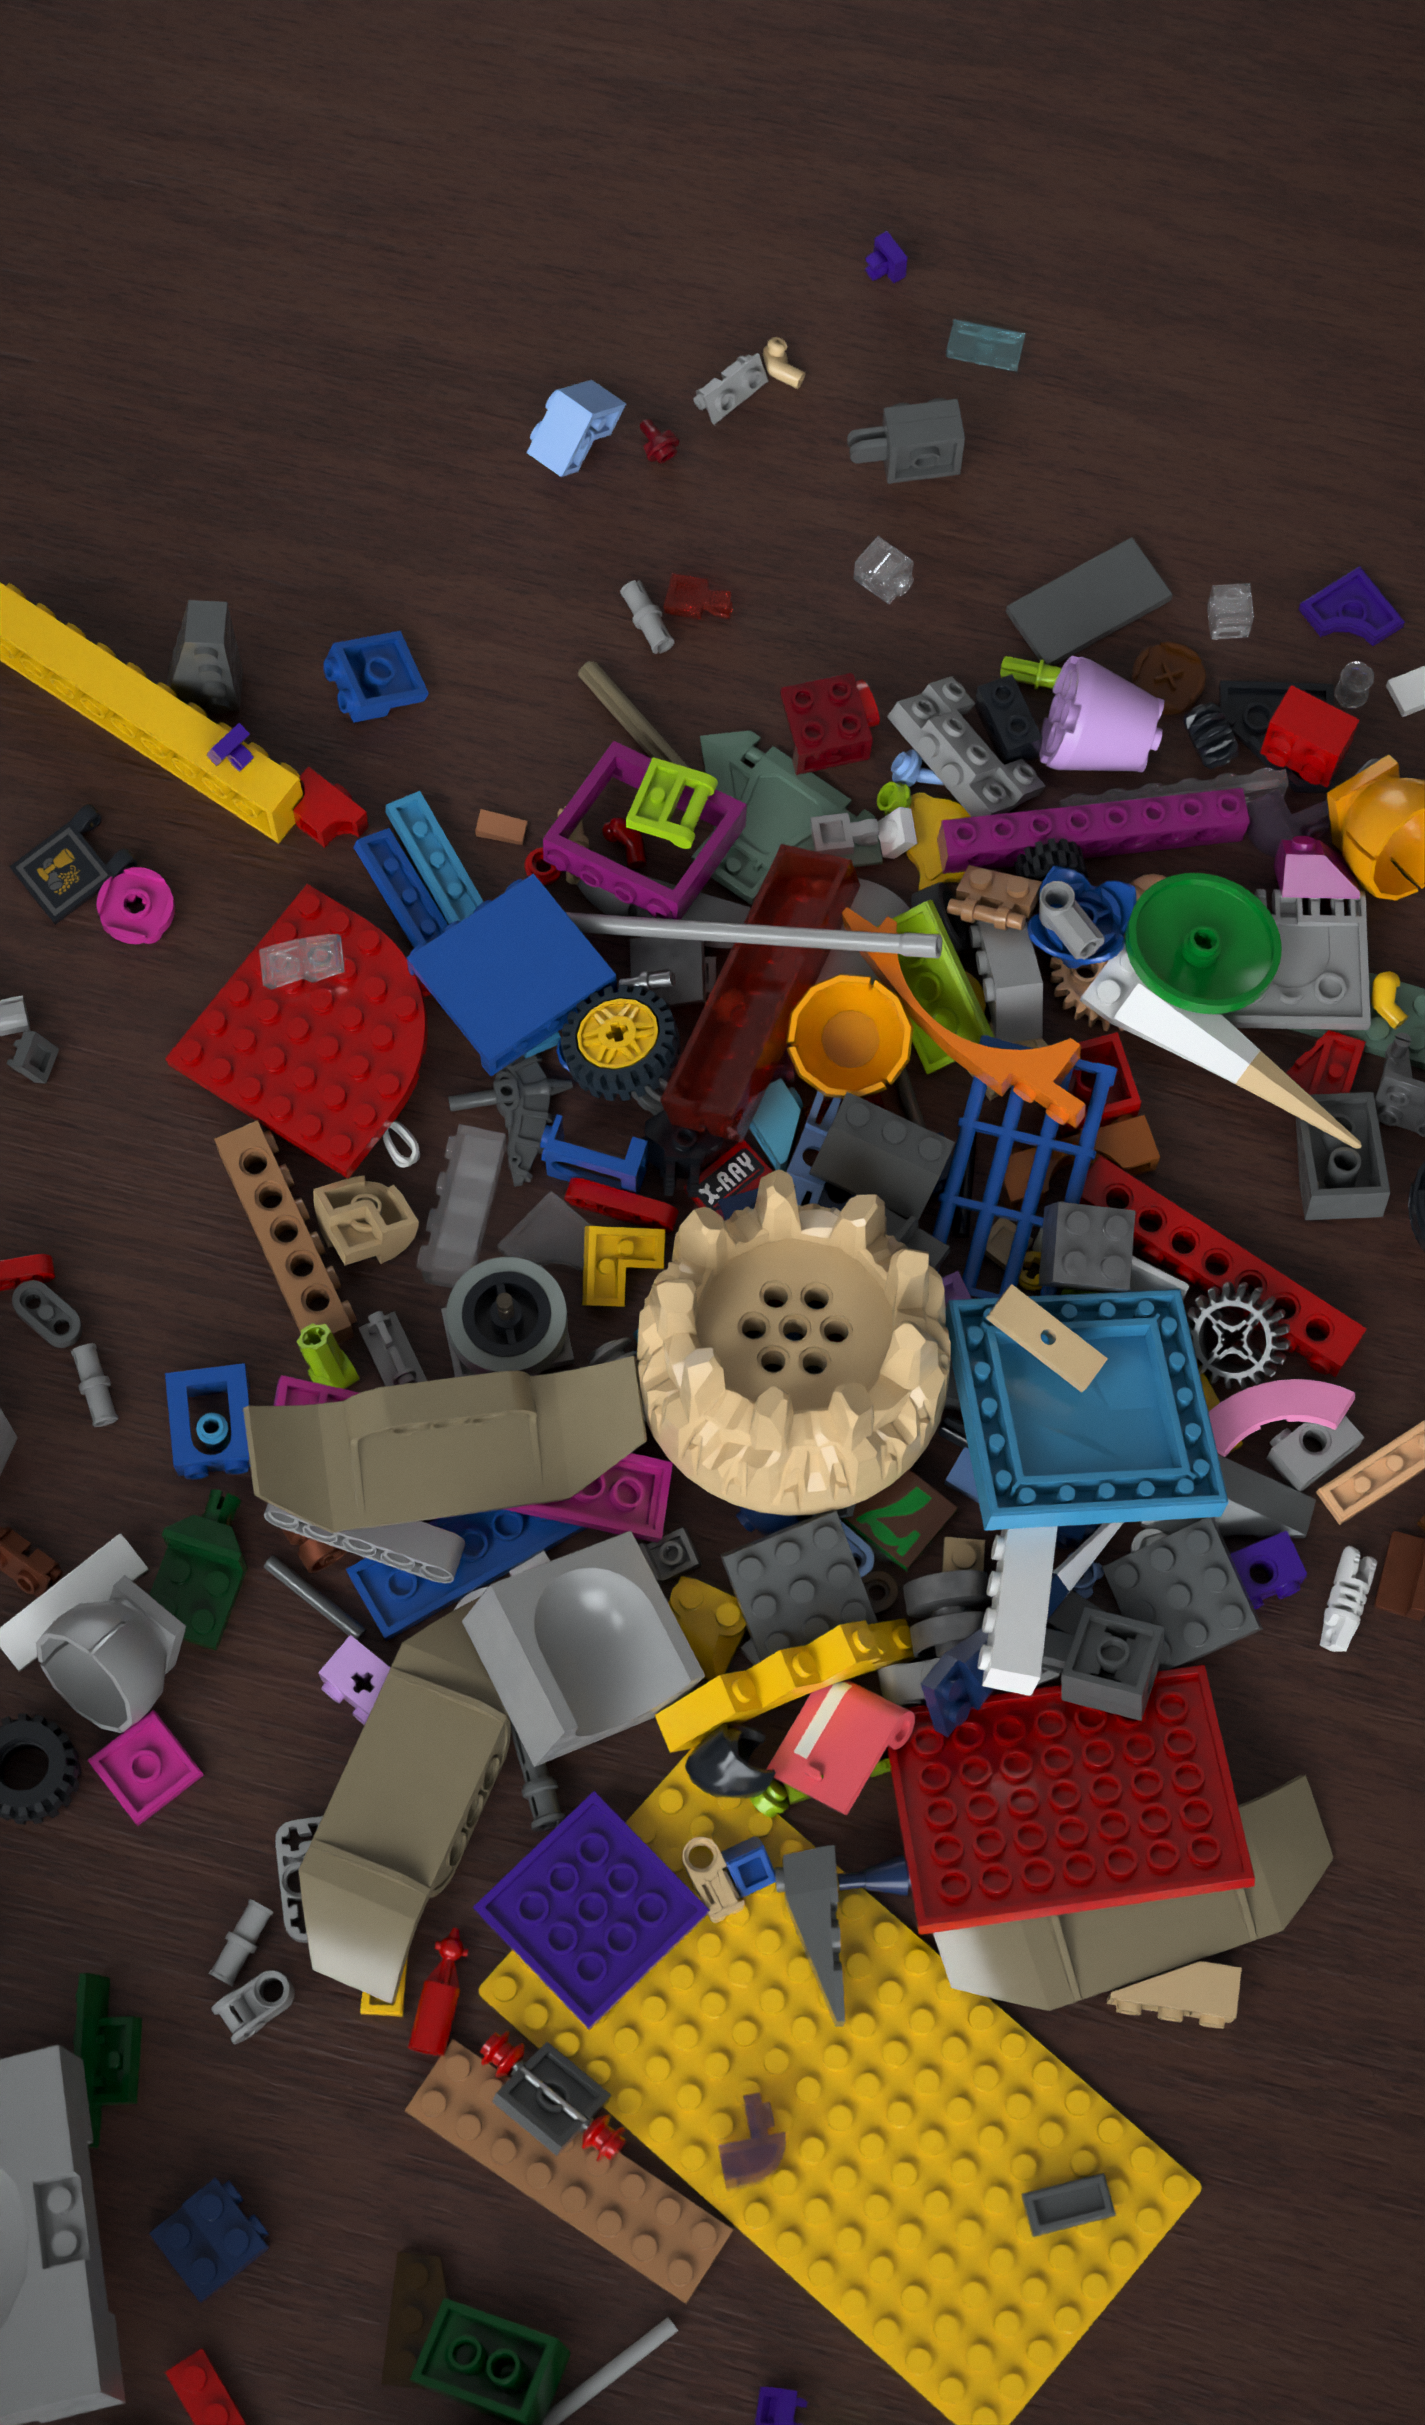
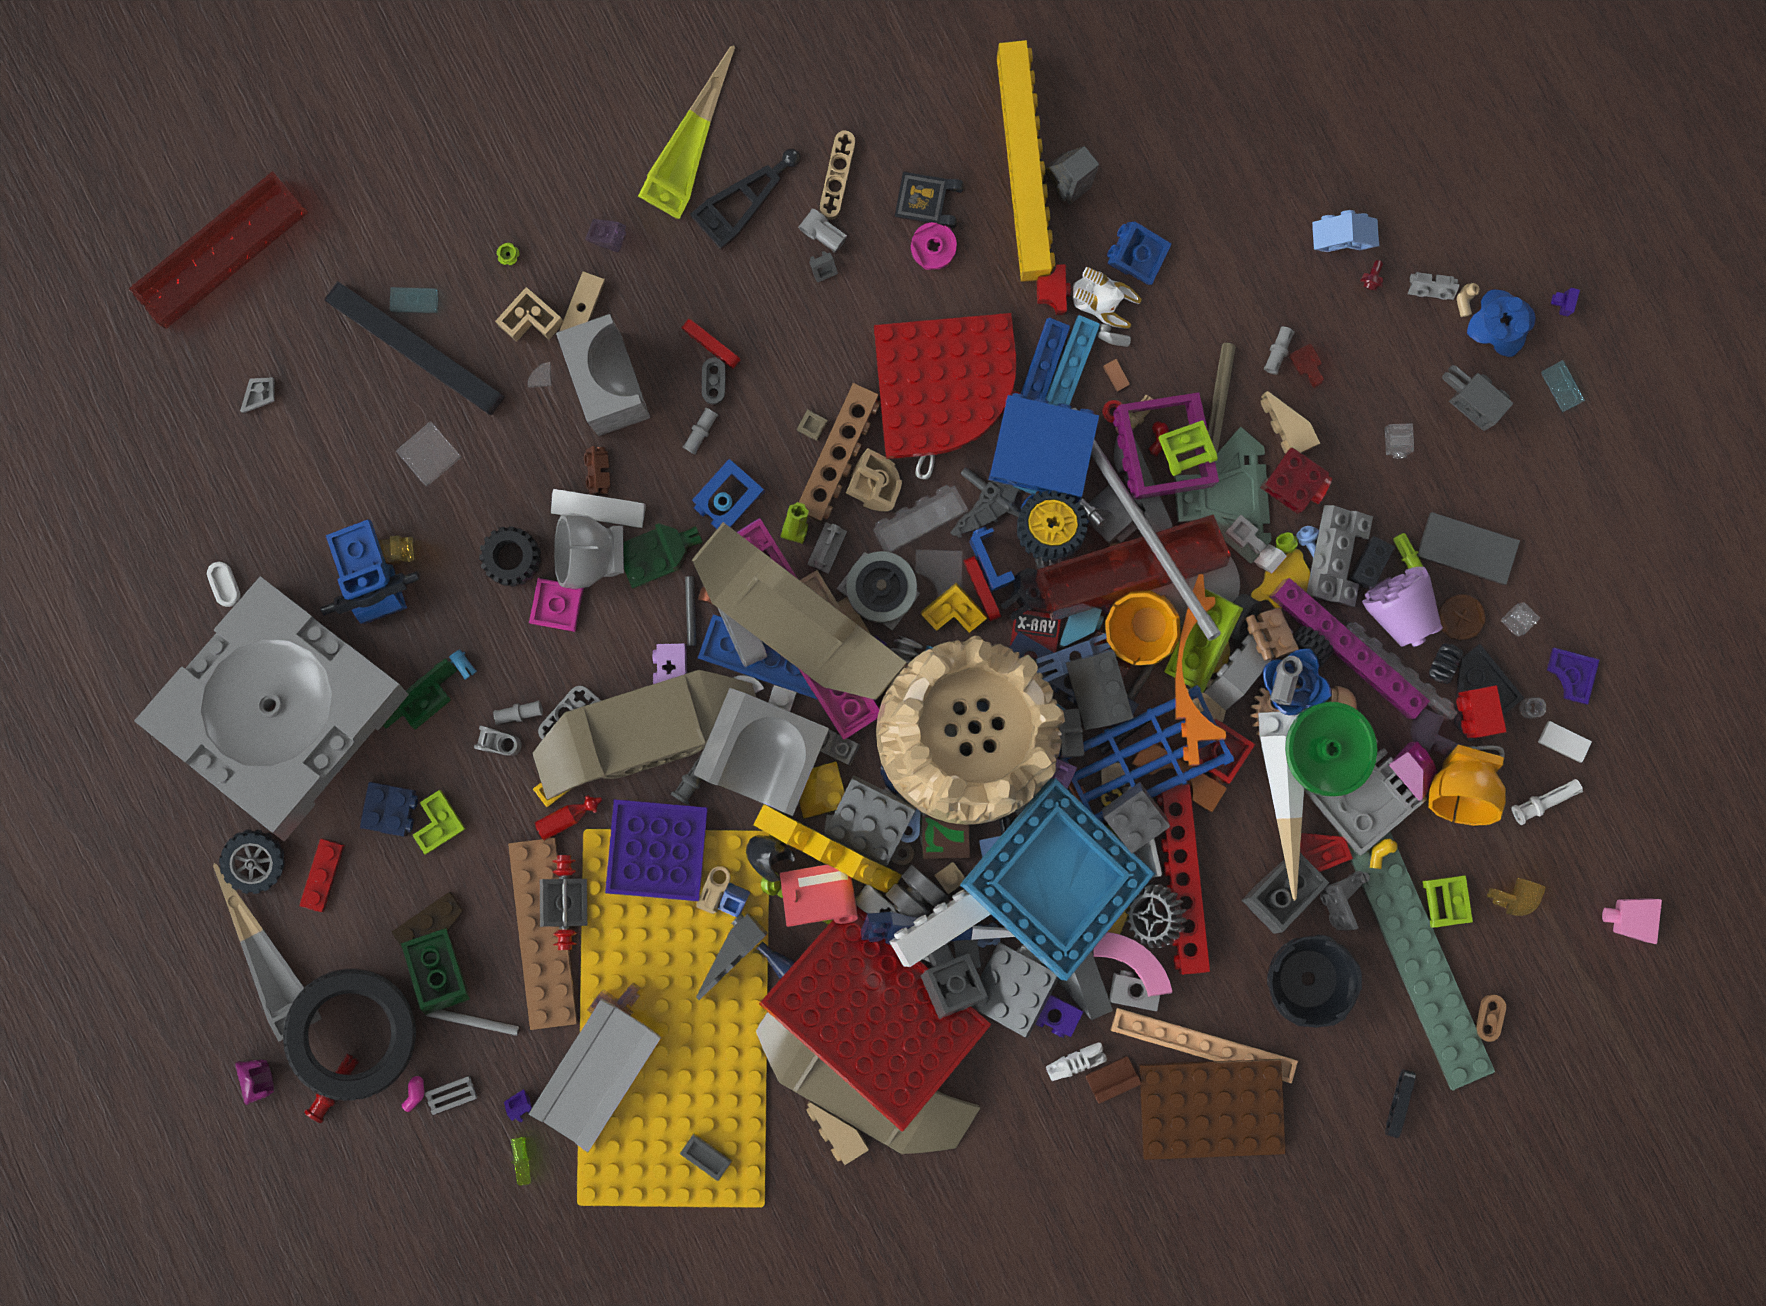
camera: 50 degrees right, 15 degrees up
dark purple tile [206,723,254,772] -> none
clear slope [259,934,345,990] -> none
tan tile [986,1284,1108,1393] -> none
none -> lime plate [413,790,465,855]
none -> dark azure pin [449,649,477,680]
none -> light grey hinge [528,999,661,1153]
none -> dark tan tile [797,409,828,441]
none -> white piece [1071,267,1142,329]
none -> light grey arm [1097,324,1131,347]
none -> tan slope [1261,391,1320,454]
none -> blue brick [1467,289,1535,357]

